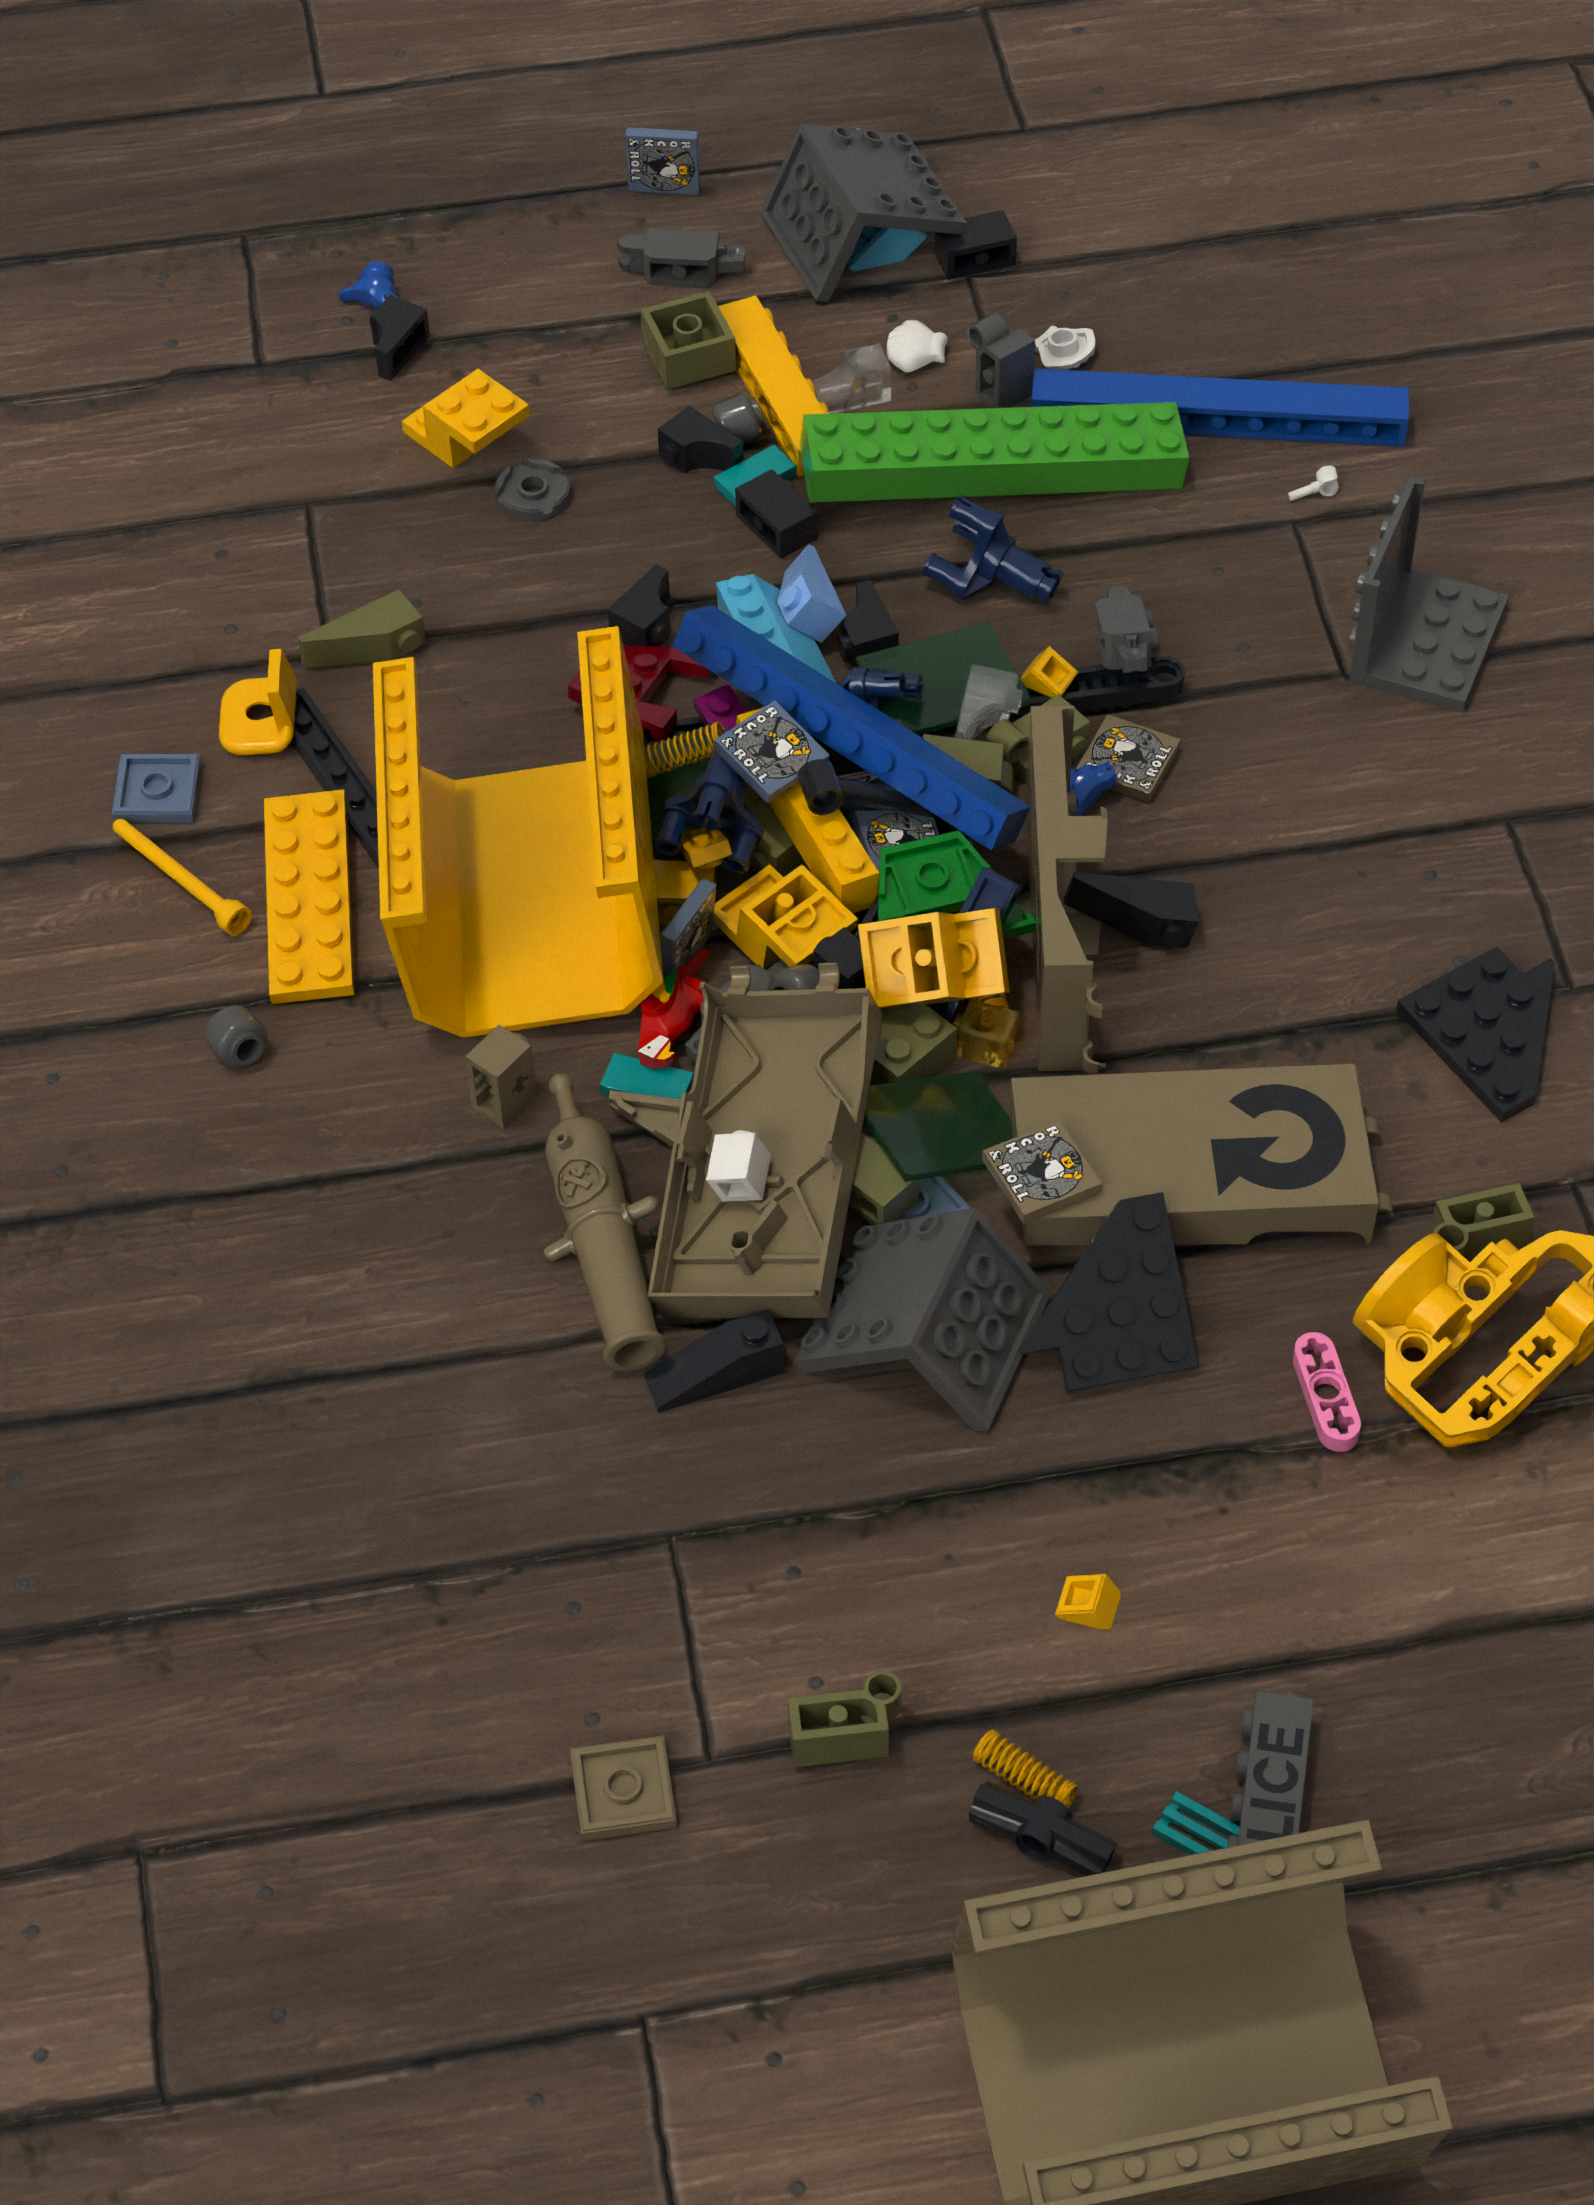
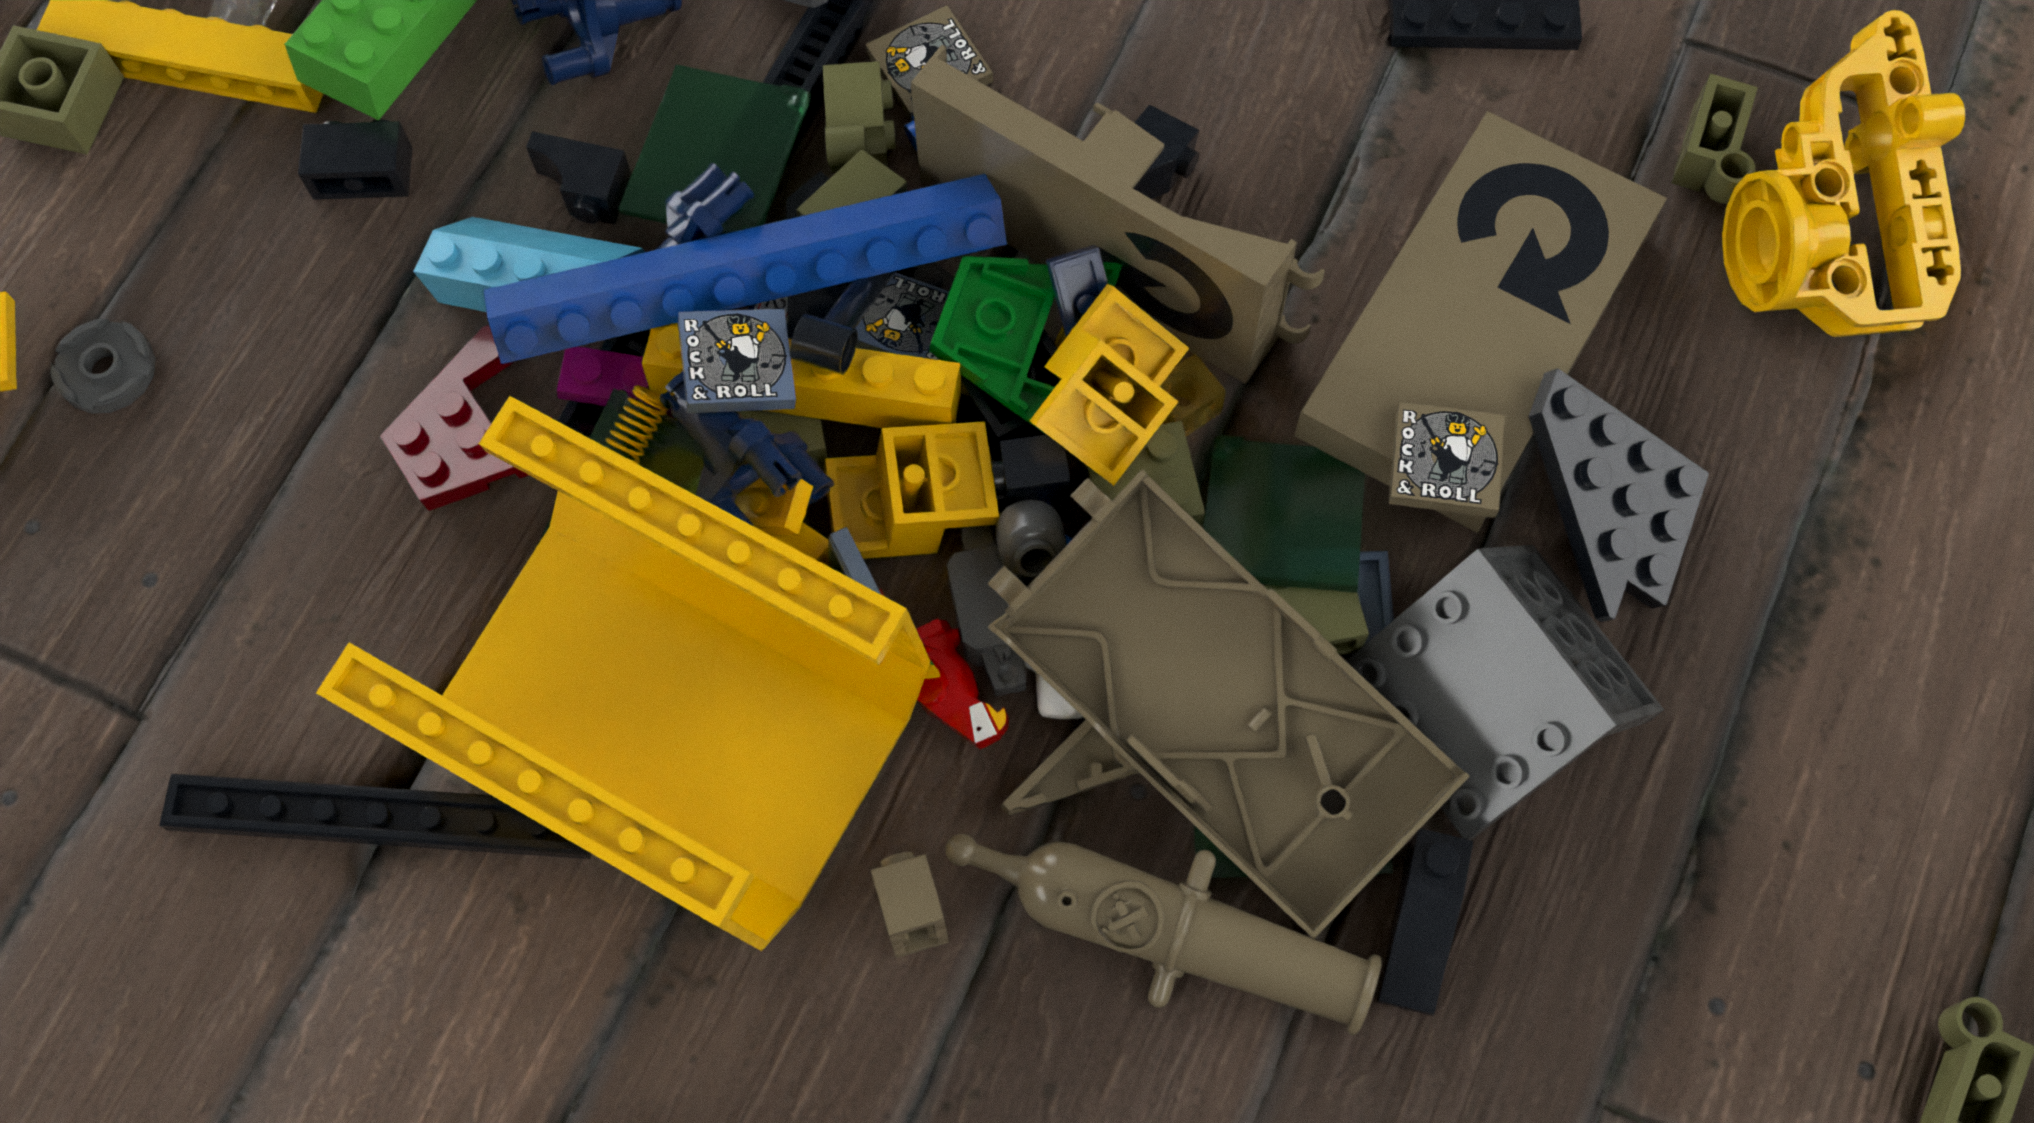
camera: 55 degrees left, 15 degrees up
sand blue tile [112,754,202,823] -> none
yellow piece [112,819,252,936] -> none
yellow piece [219,649,297,756] -> none
yellow plate [264,789,355,1004] -> none
olive slope [297,589,426,669] -> none
teal tile [600,1053,694,1099] -> none
black arch [608,564,671,646] -> none
black arch [658,406,744,474] -> none
white brick [706,1130,771,1202] -> none
dark grey head [712,393,766,445] -> none
teal tile [713,445,797,507] -> none
light blue slope [777,544,846,643] -> none
clear arch [954,664,1023,740] -> none
yellow slope [1018,646,1078,698] -> none
yellow slope [1055,1574,1121,1630] -> none
bright pink beam [1293,1332,1361,1452] -> none

